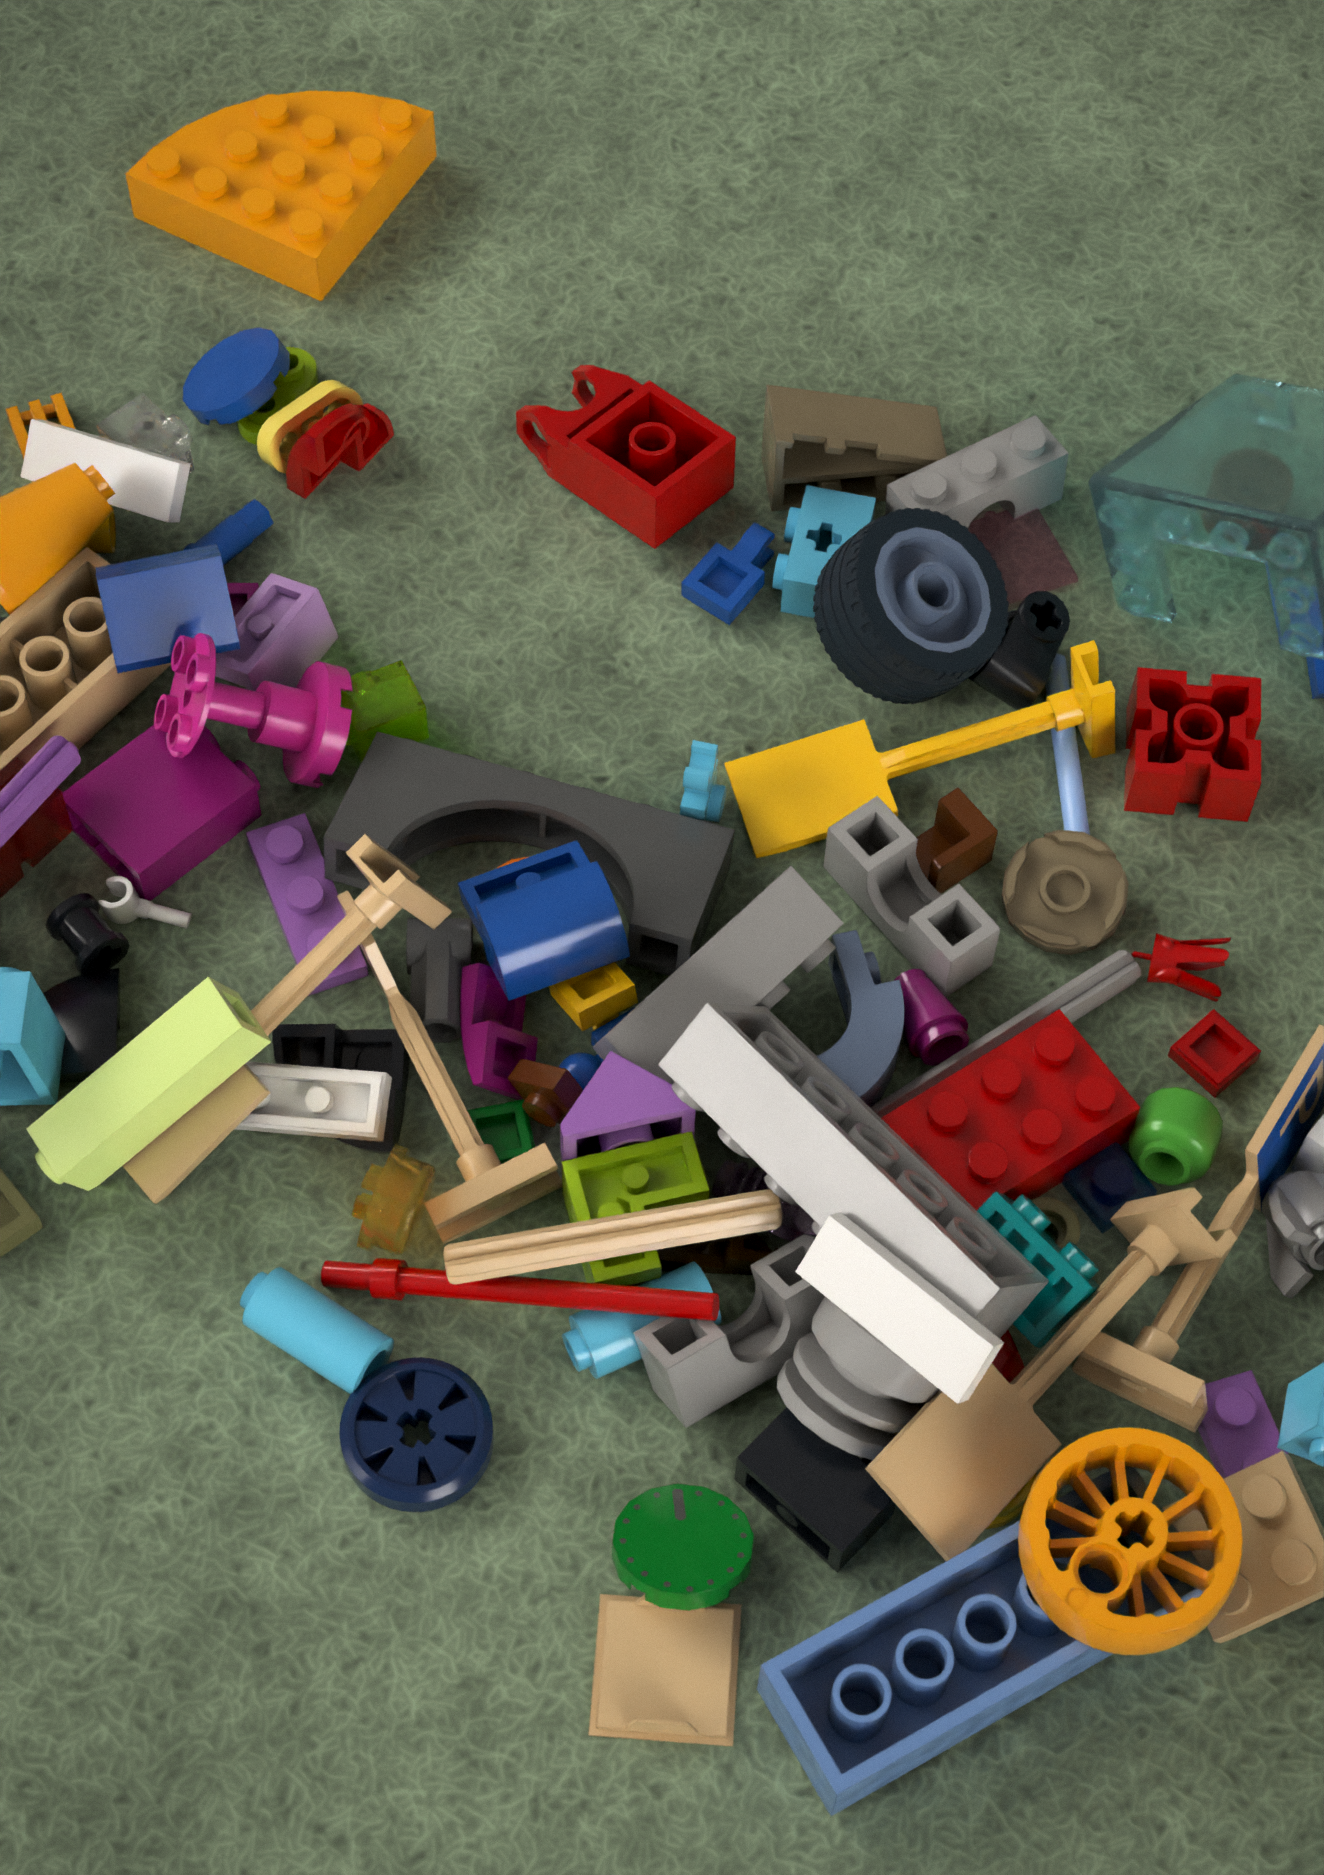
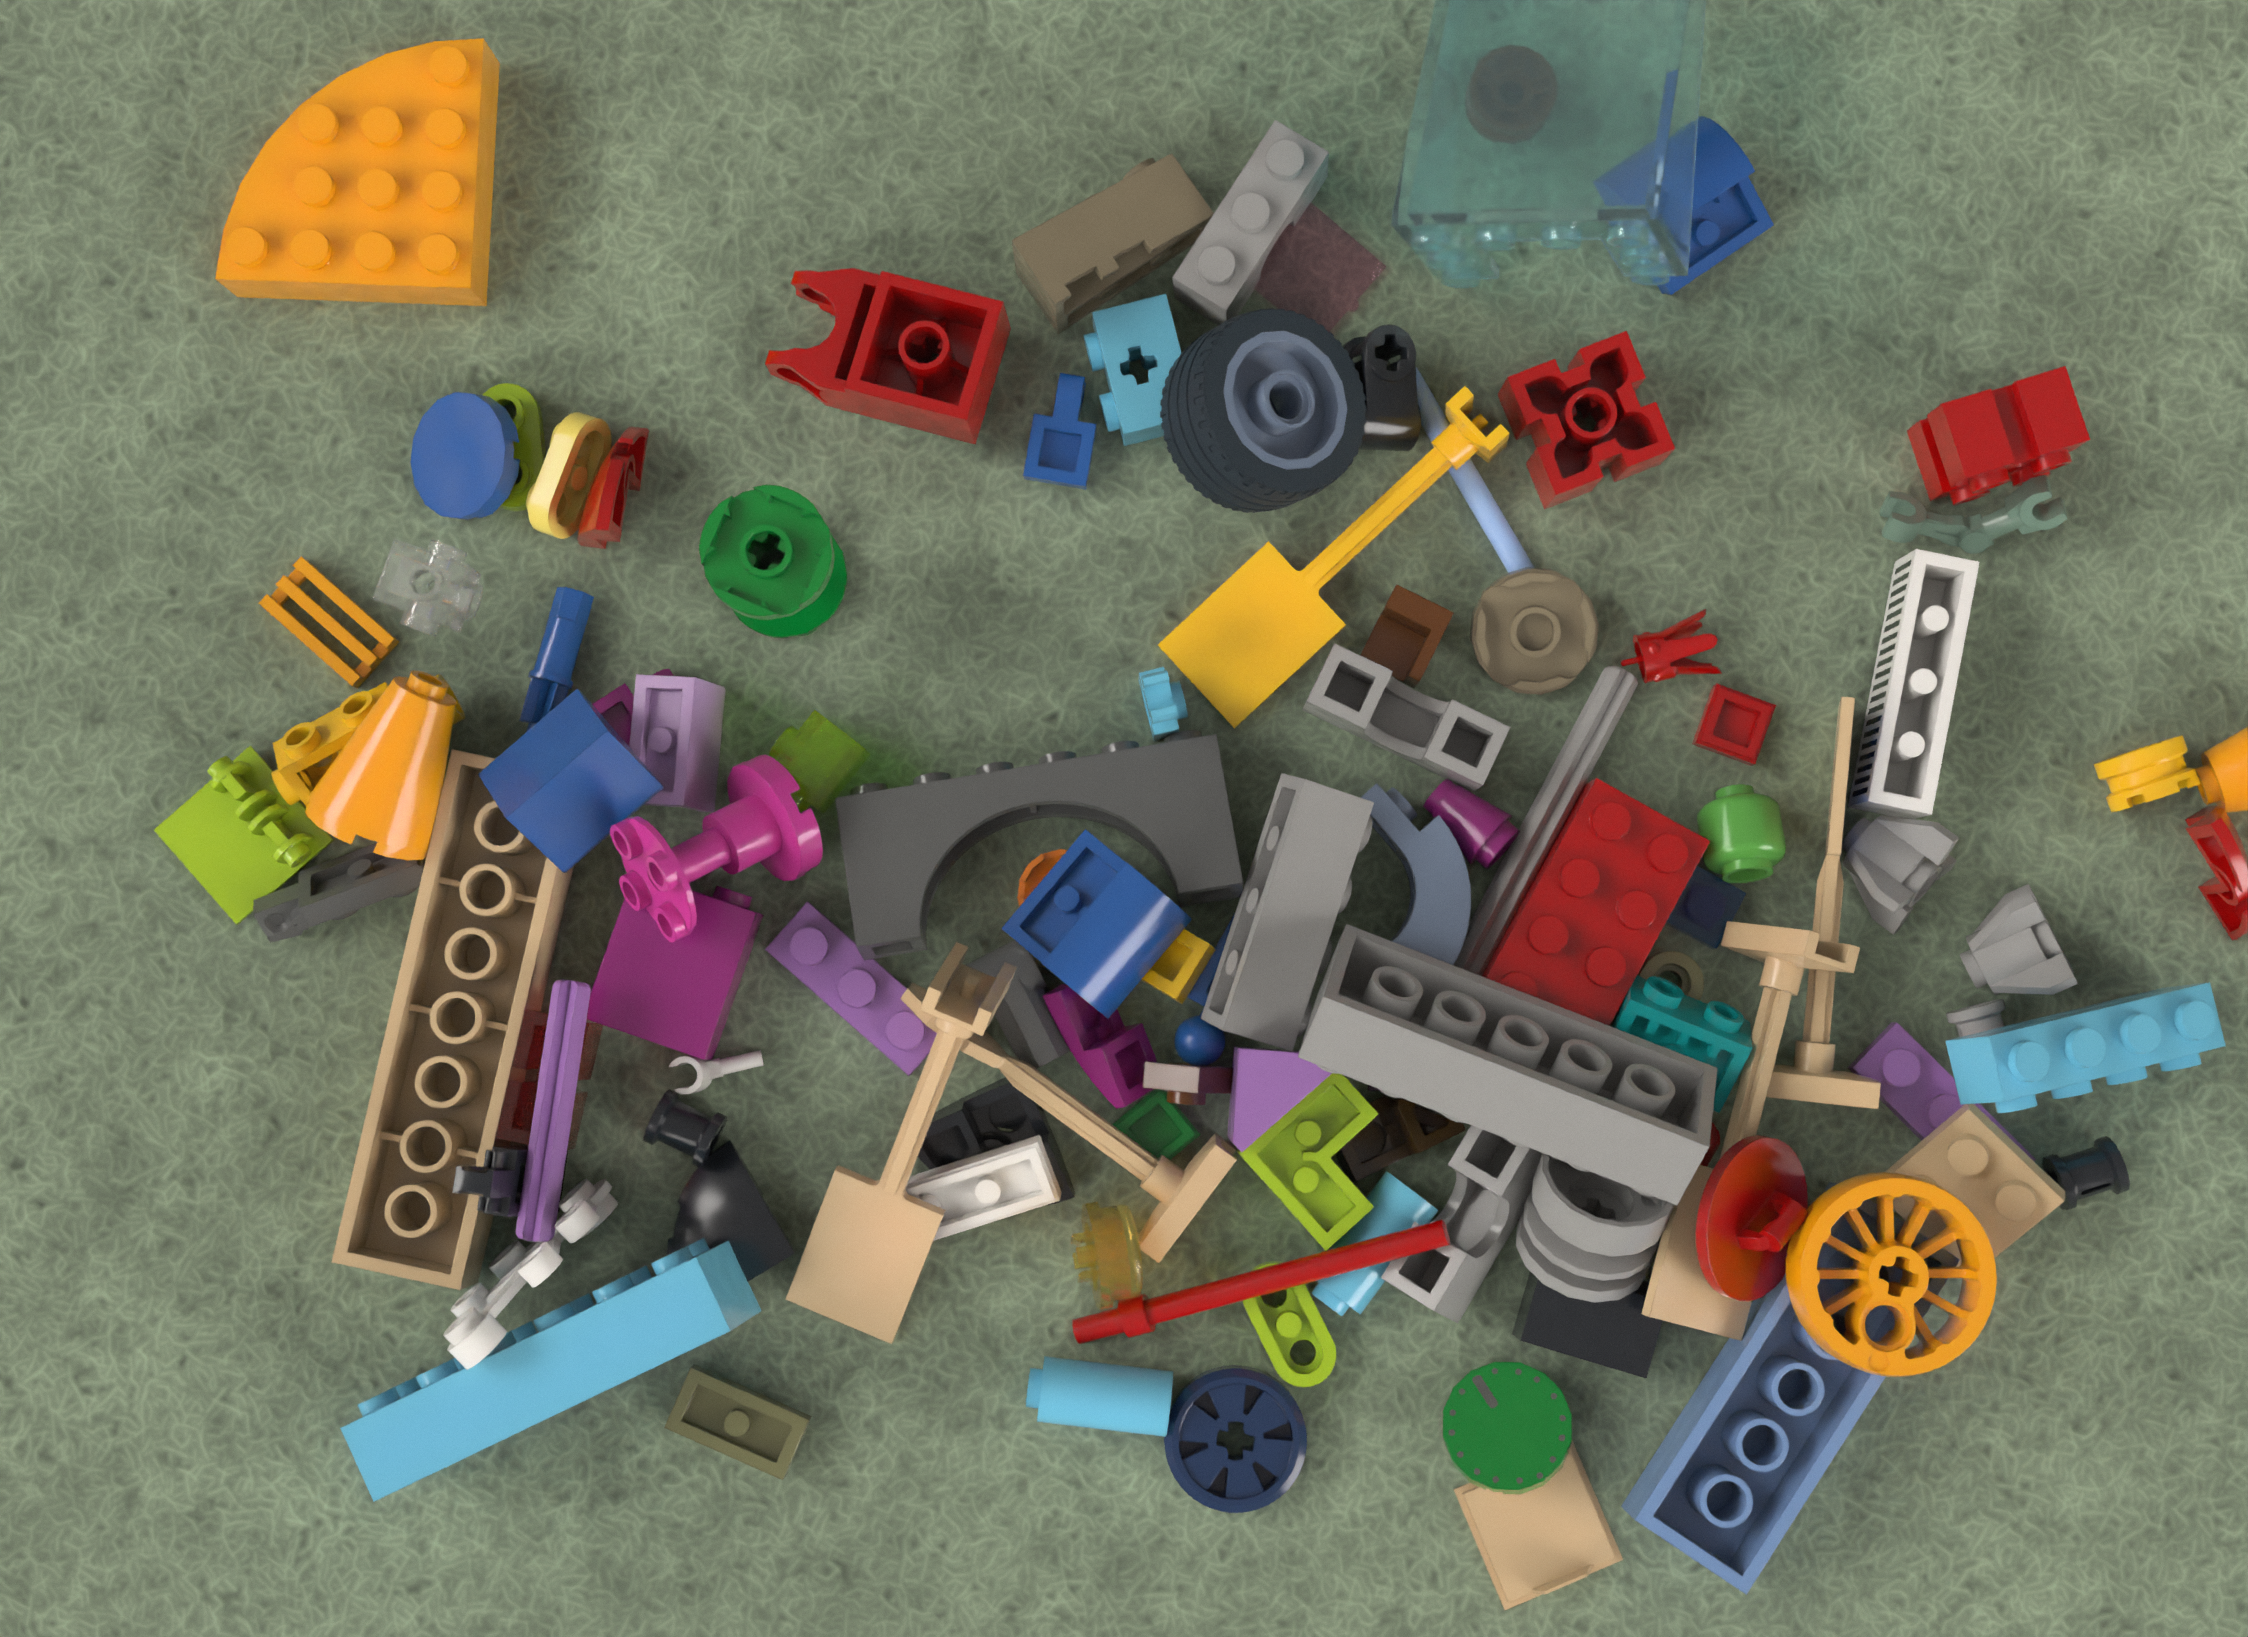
camera: 25 degrees left, 25 degrees up
white tile [21,419,191,523] -> none
yellowish green brick [26,977,271,1191] -> none
tan axle [443,1189,783,1285] -> none
white tile [796,1212,1004,1404] -> none
none -> green piece [699,485,848,638]
none -> lime plate [1242,1261,1336,1387]
none -> red shield [1696,1135,1808,1301]

